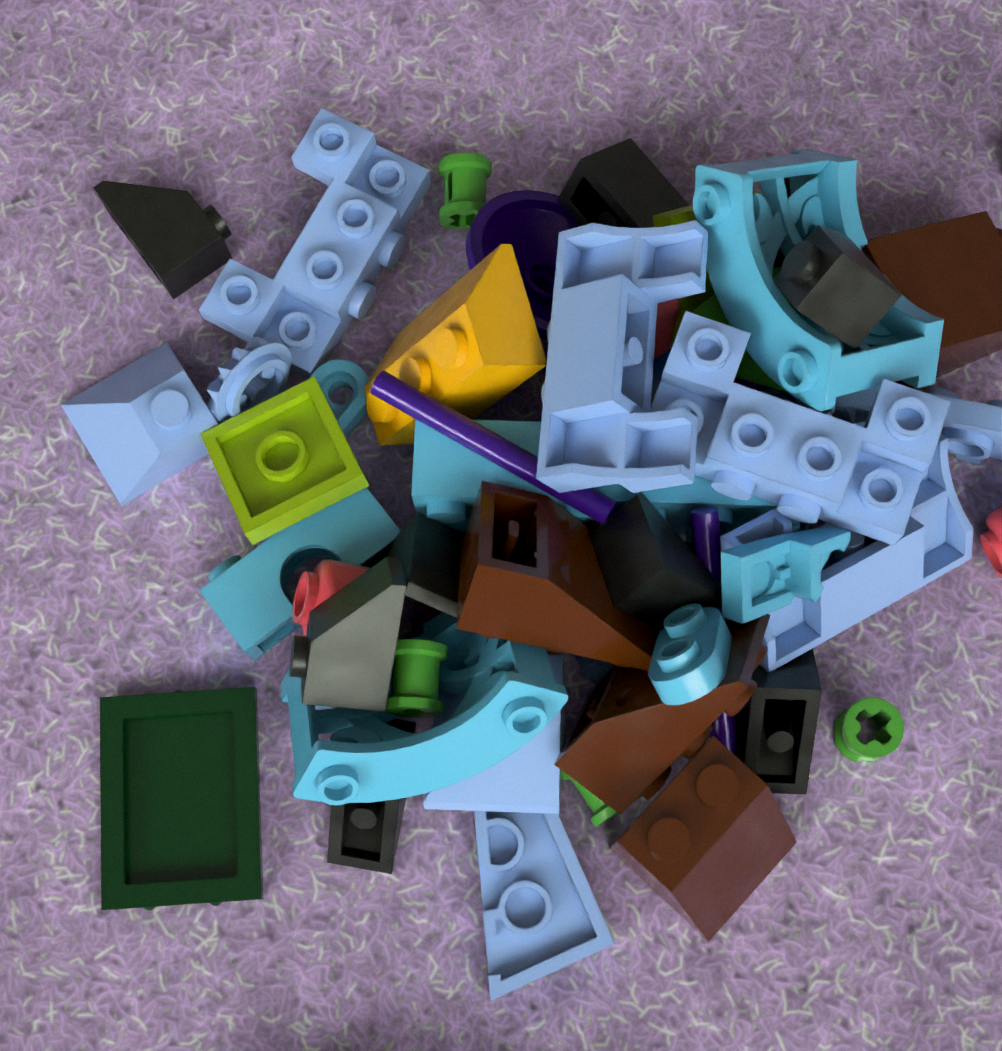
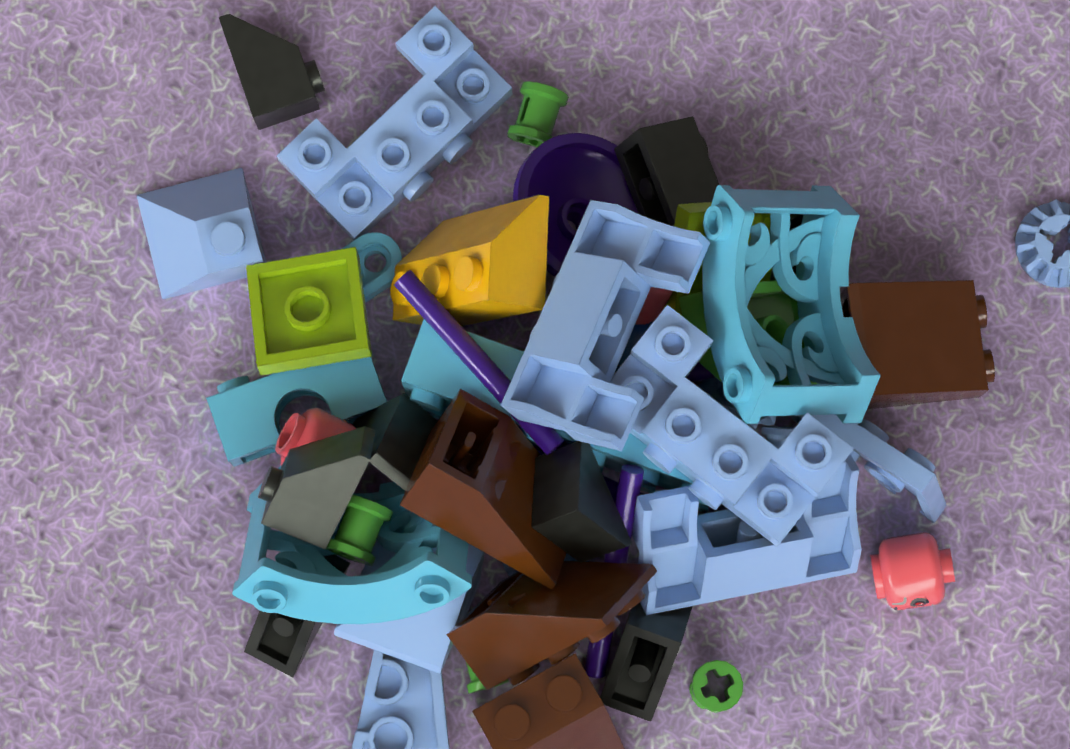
camera: 15 degrees right, 5 degrees up
dark green piece [100,687,264,910] -> none
light blue gear [207,336,292,424] -> none
medium azure plate [648,603,732,705] -> none
medium azure slope [721,527,850,624] -> none
pearl dark grey slope [773,225,902,349] -> none

